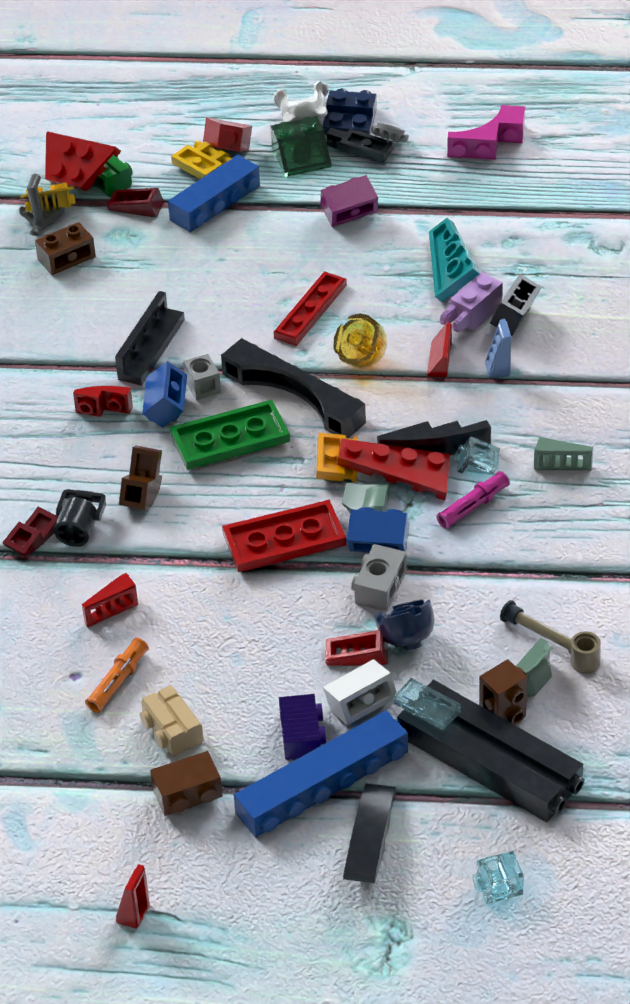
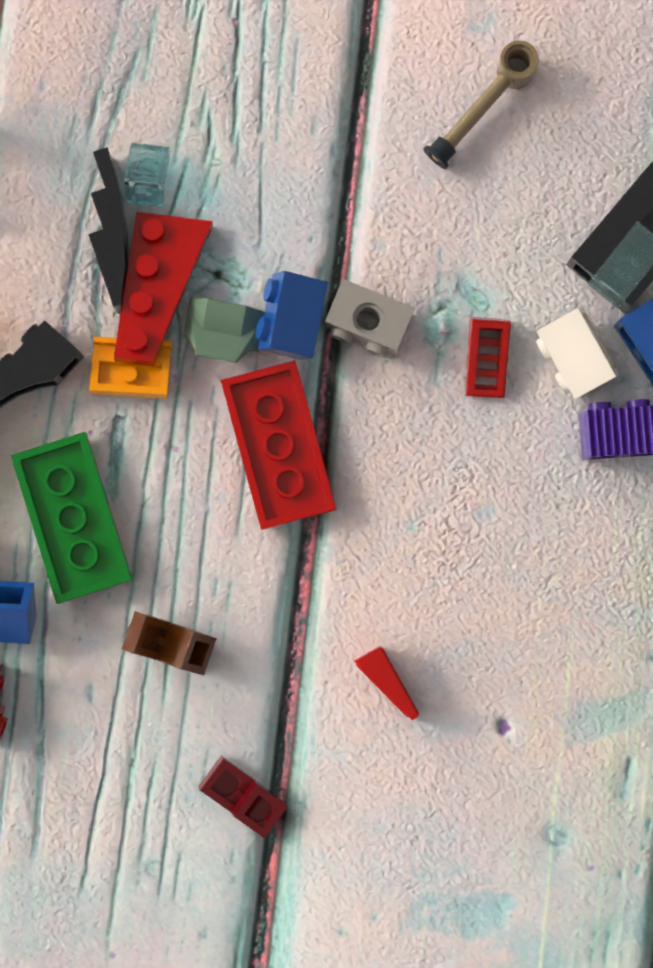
camera: 95 degrees left, 40 degrees up
black piece [54,489,106,547] -> none
orange pin [85,637,149,713] -> none
tan brick [140,685,204,757] -> none
dark blue cylinder [374,599,435,651] -> none
dark pink pin [436,471,510,529] -> none
reddish brown brick [479,659,528,725] -> none
sand green slope [516,638,553,697] -> none
sand green slope [534,437,593,470] -> none

